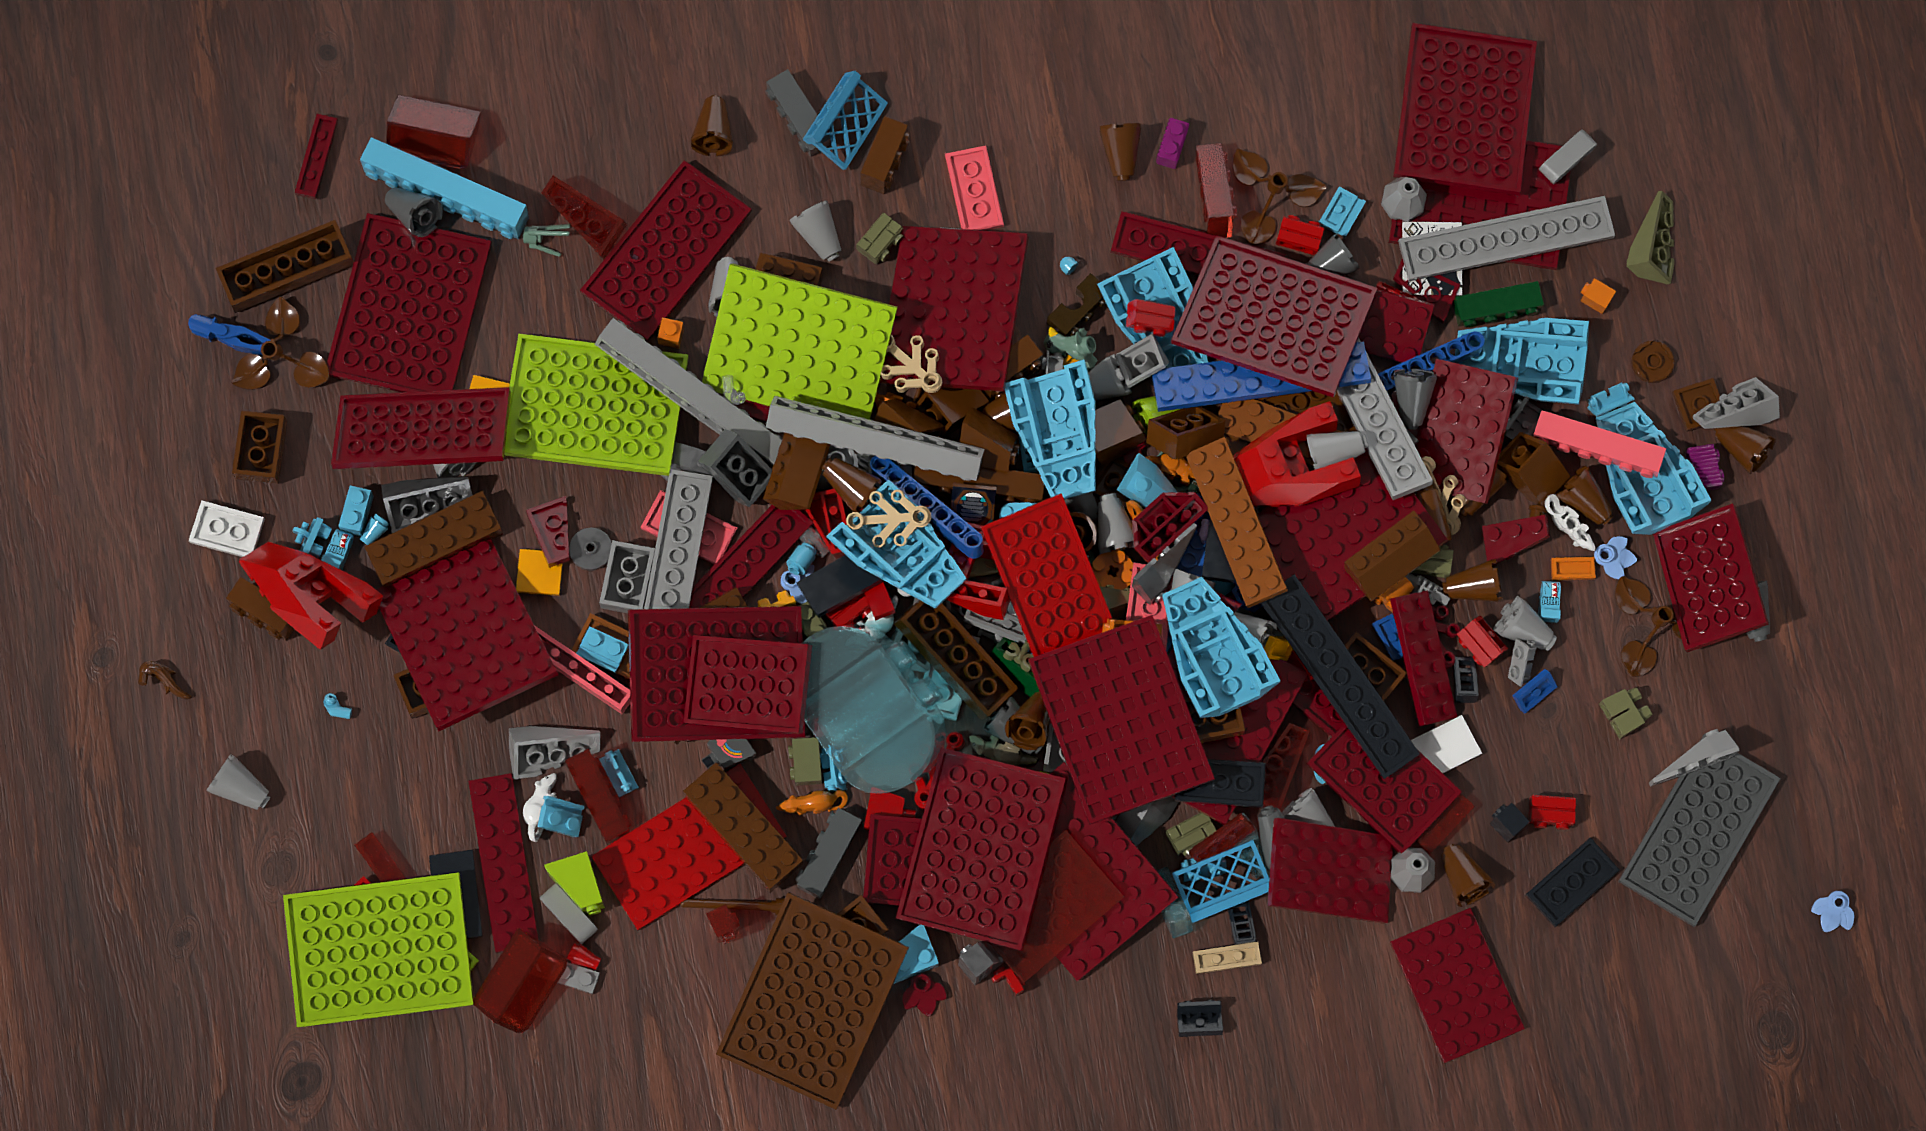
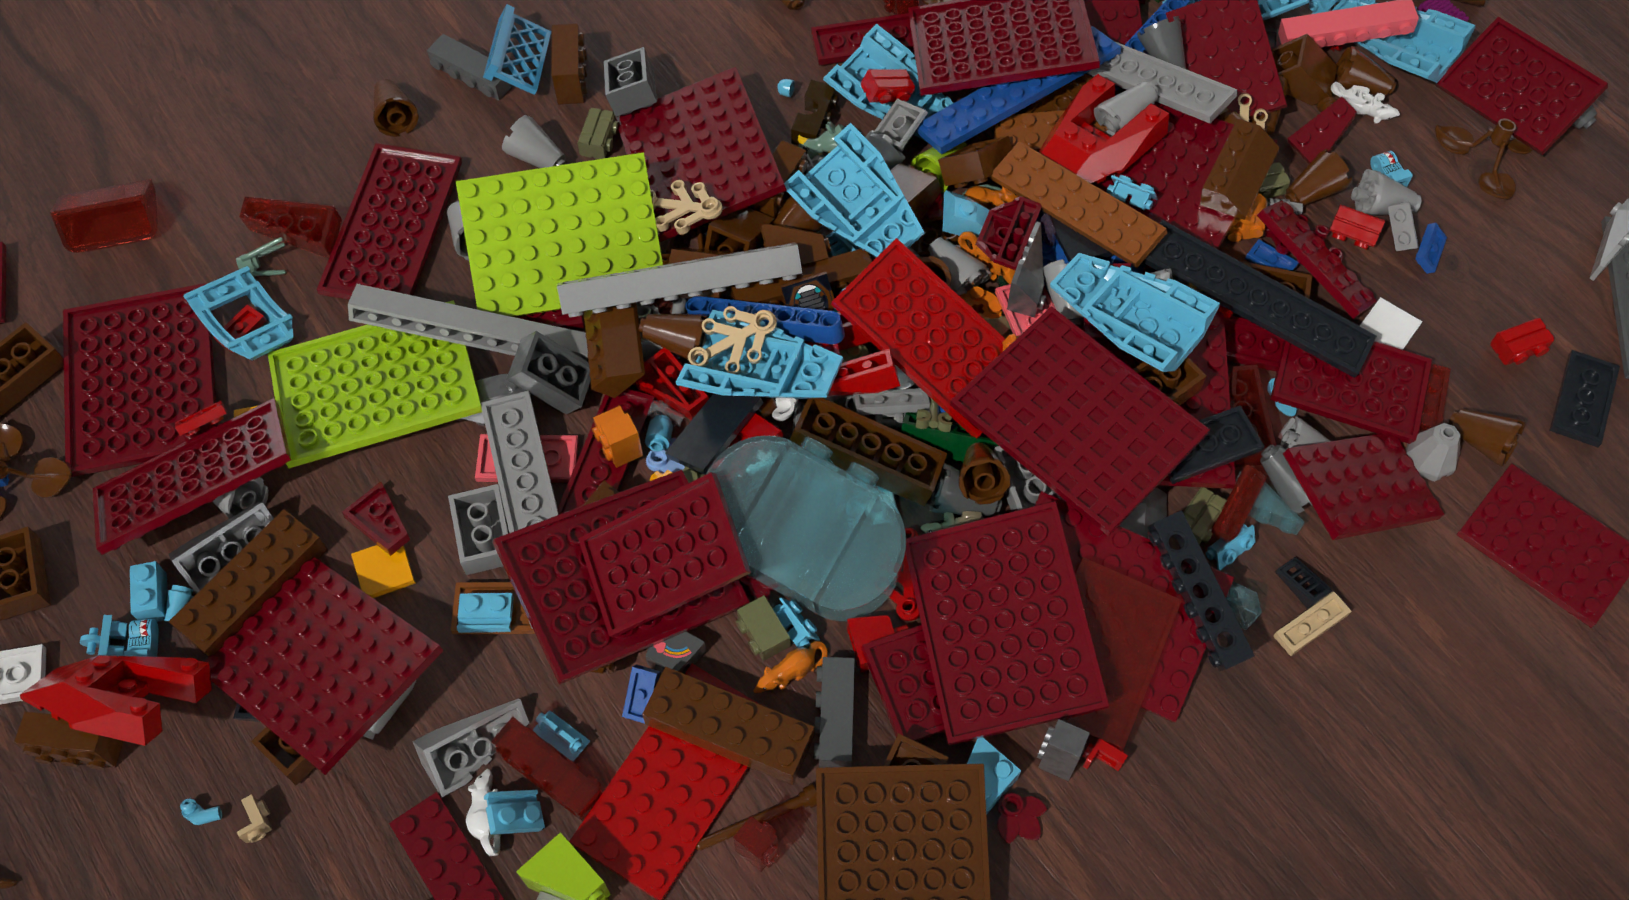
camera: 20 degrees left, 15 degrees down
medium azure brick [360,137,529,240] -> none
dark grey cone [385,187,443,237] -> none
coral brick [534,625,630,714] -> none
flat silver plate [569,527,612,571] -> none
orange brick [657,318,684,349] -> none
clear arm [722,375,746,405] -> none
coral tile [945,146,1004,231] -> none
dark azure fence [1172,840,1269,923] -> none
black bracket [1176,1000,1223,1037] -> none
black slope [1453,657,1479,703] -> none
black brick [1490,803,1530,843] -> none
orange tile [1550,557,1596,580] -> none
light blue plate [1594,536,1637,579] -> none
olive hips [1599,688,1652,740] -> none
none -> red plate [175,401,227,436]
none -> medium azure wedge [183,266,293,361]
none -> red plate [214,304,267,353]
none -> tan bracket [237,794,272,843]
none -> orange brick [592,406,643,468]
none -> dark grey brick [604,47,657,116]
none -> blue plate [622,664,661,724]
none -> medium azure hinge [1106,175,1157,210]
none -> black brick [1148,510,1255,672]

